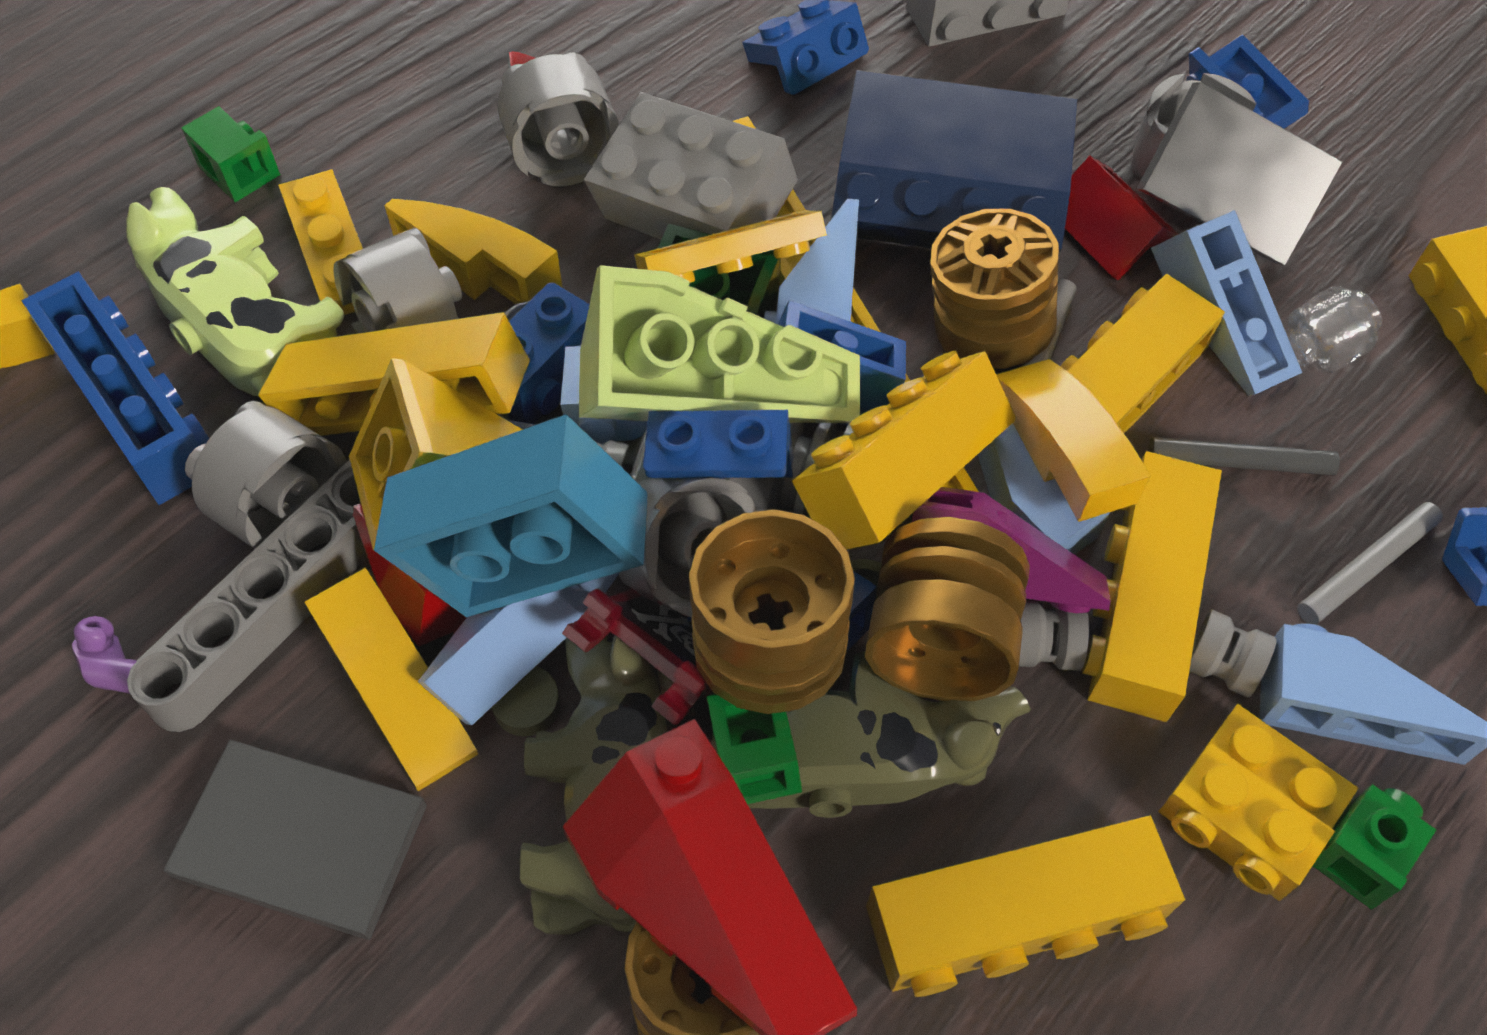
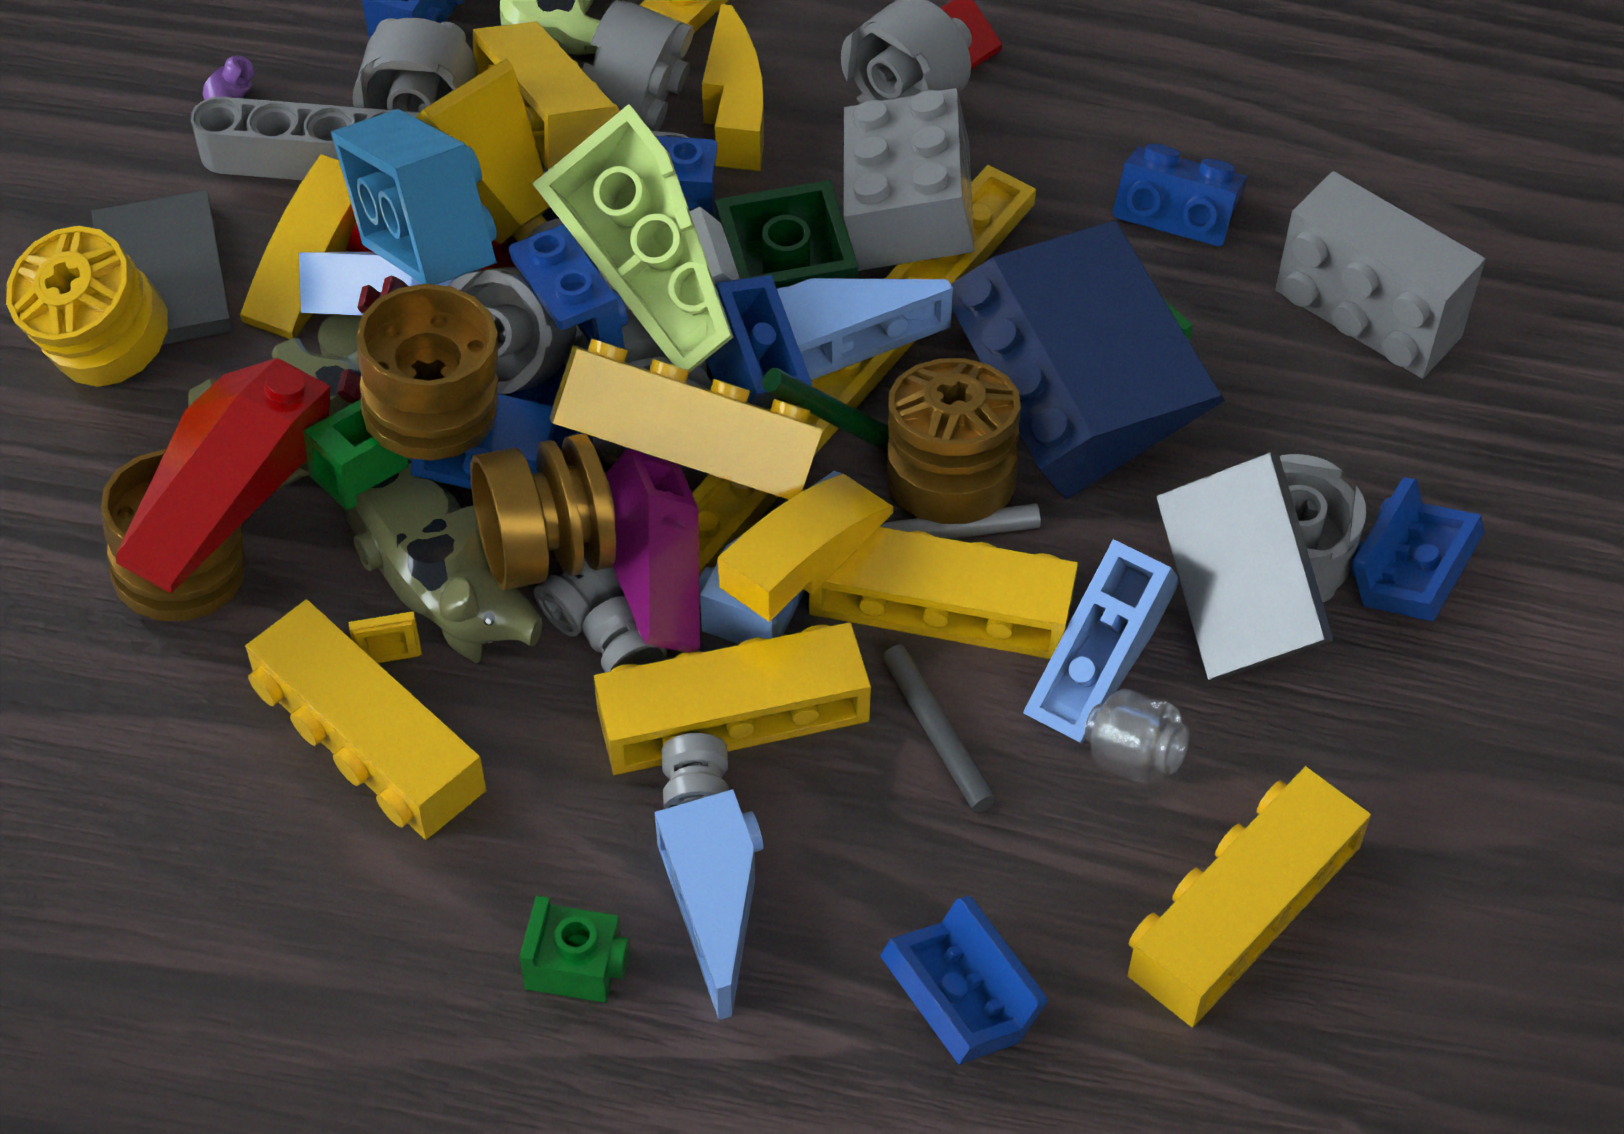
camera: 60 degrees right, 5 degrees down
yellow plate [634,210,827,283] -> none
red panel [1065,155,1178,281] -> none
yellow plate [1158,704,1359,901] -> none
light grey bar [1297,502,1443,625] -> none
none -> yellow wheel [6,226,168,387]
none -> yellow slope [348,611,422,663]
none -> dark green bar [762,368,889,453]

